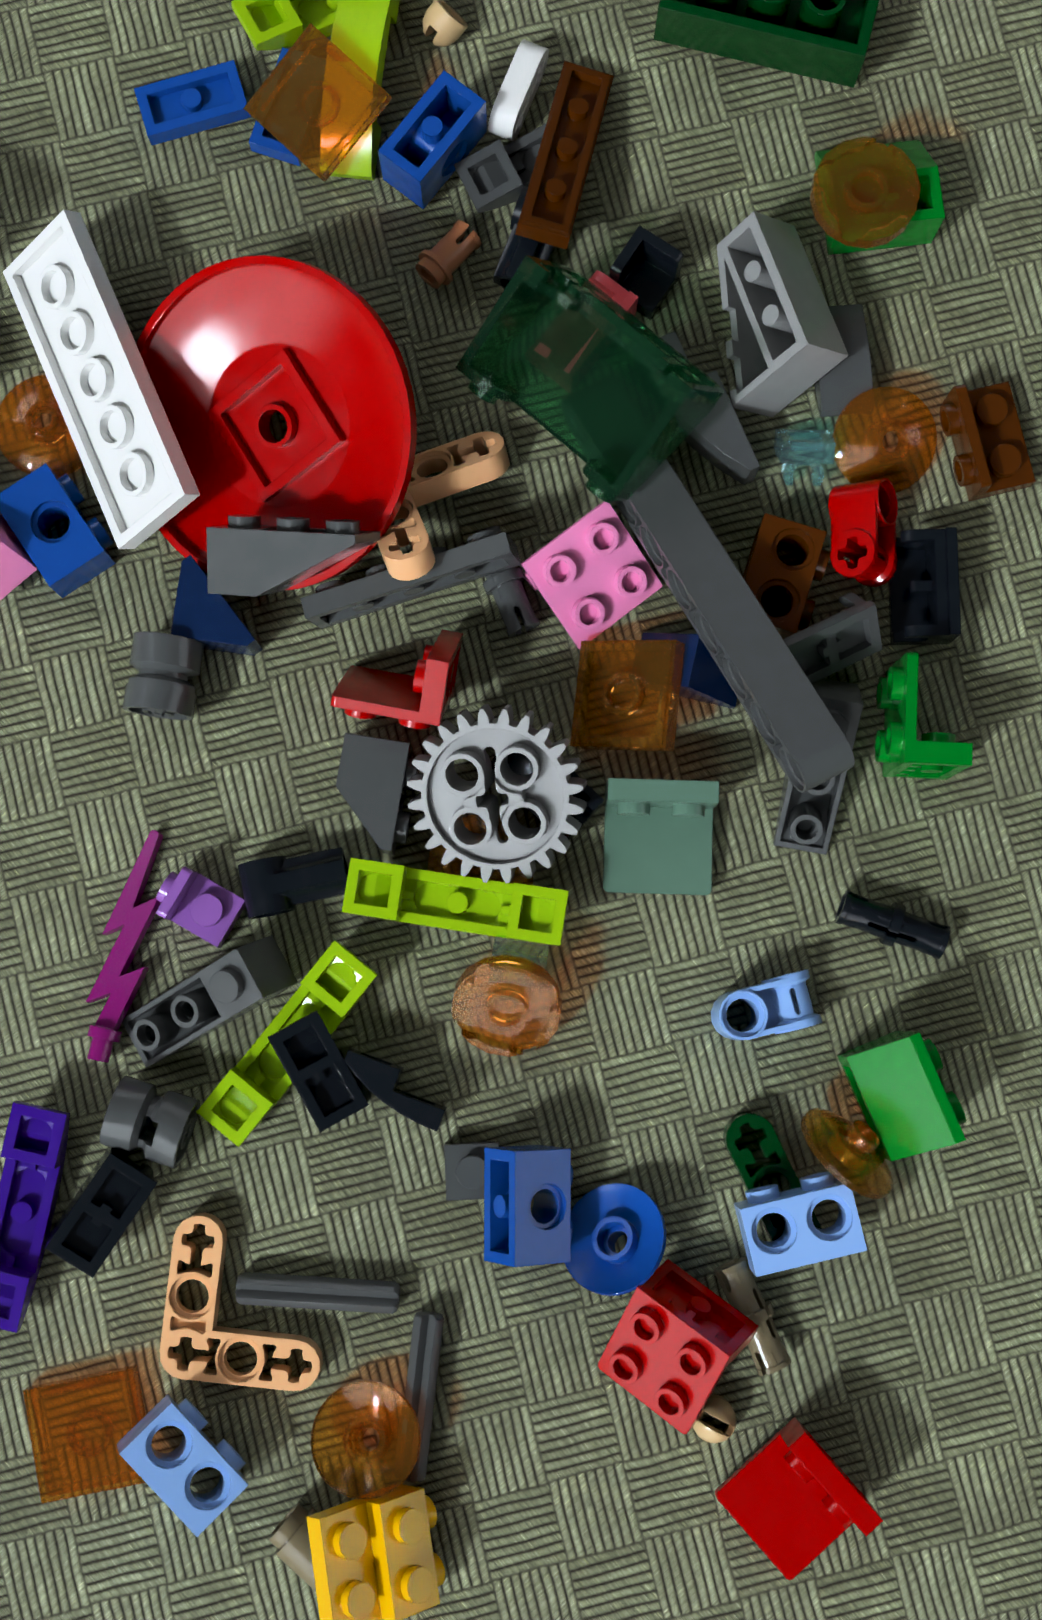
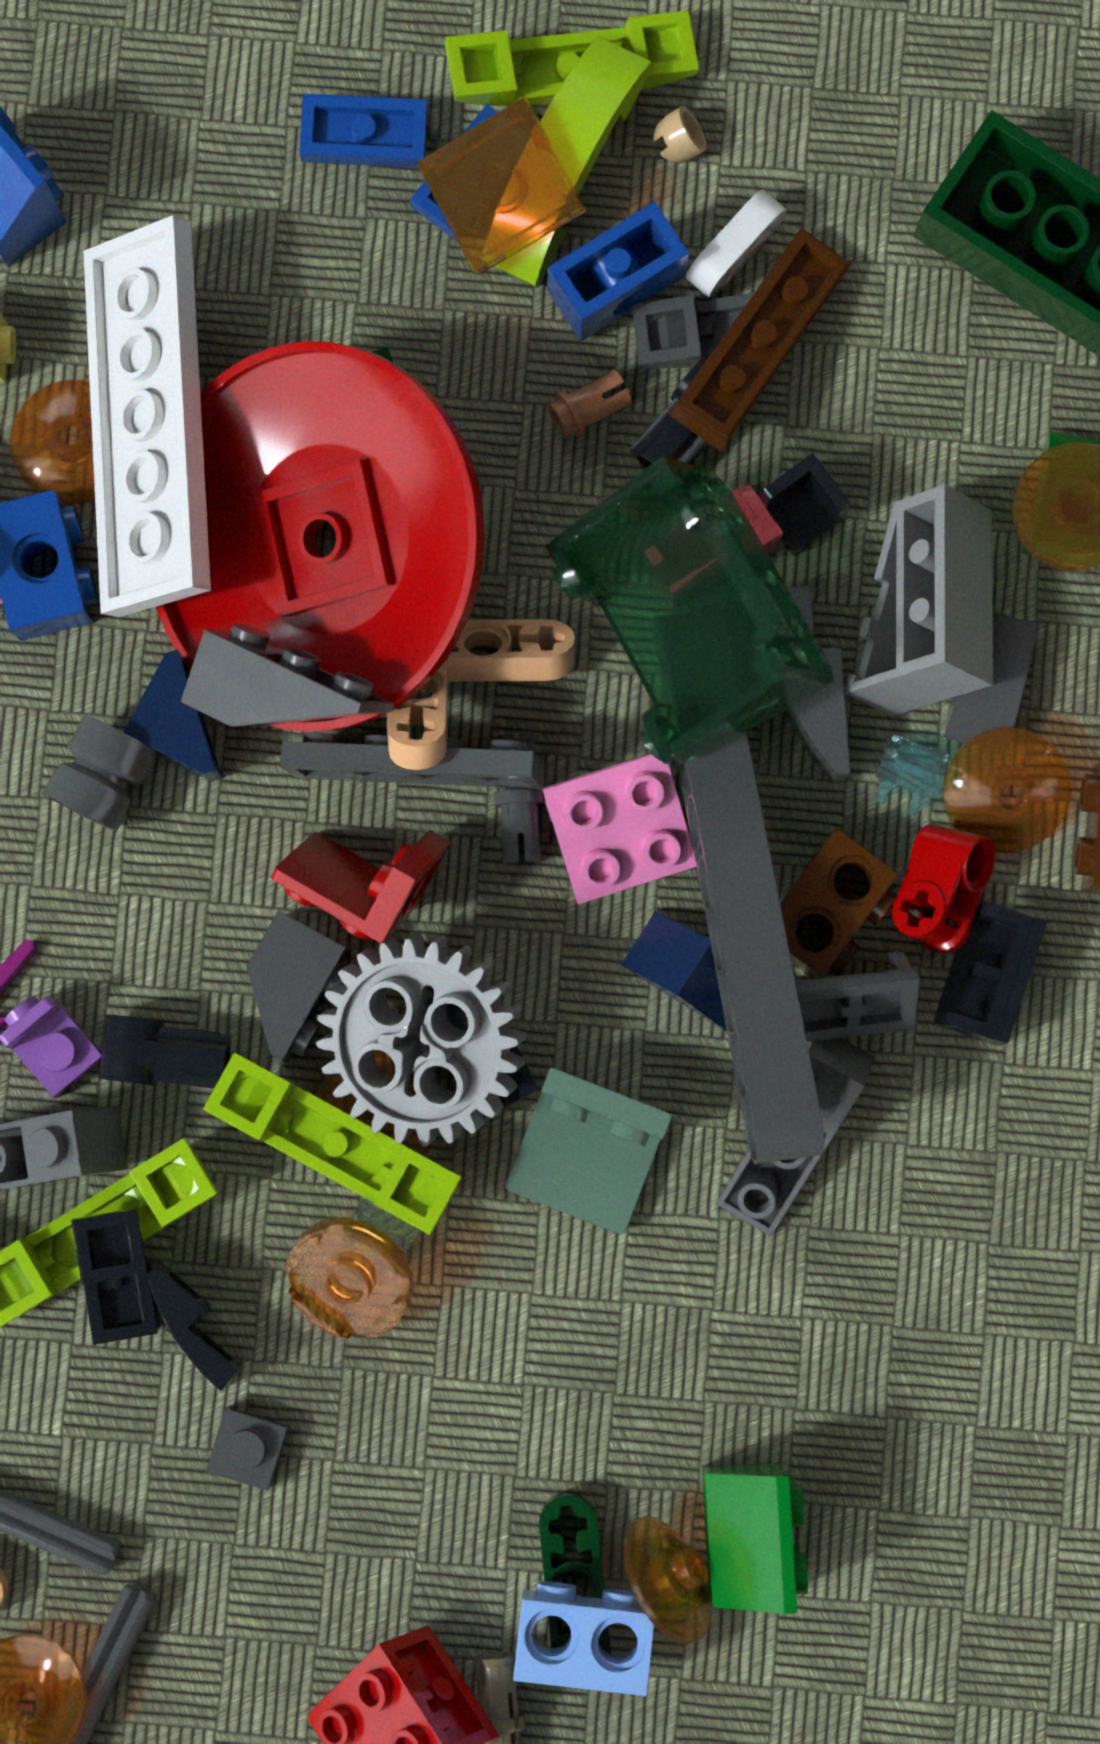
camera: 20 degrees right, 0 degrees up
blue brick [484,1145,573,1267] -> none
blue dish [565,1183,666,1296] -> none
clear orange tile [570,640,685,751] -> none
light blue piece [711,969,822,1040] -> none
black pin [835,890,951,959] -> none
green bracket [875,652,973,780] -> none

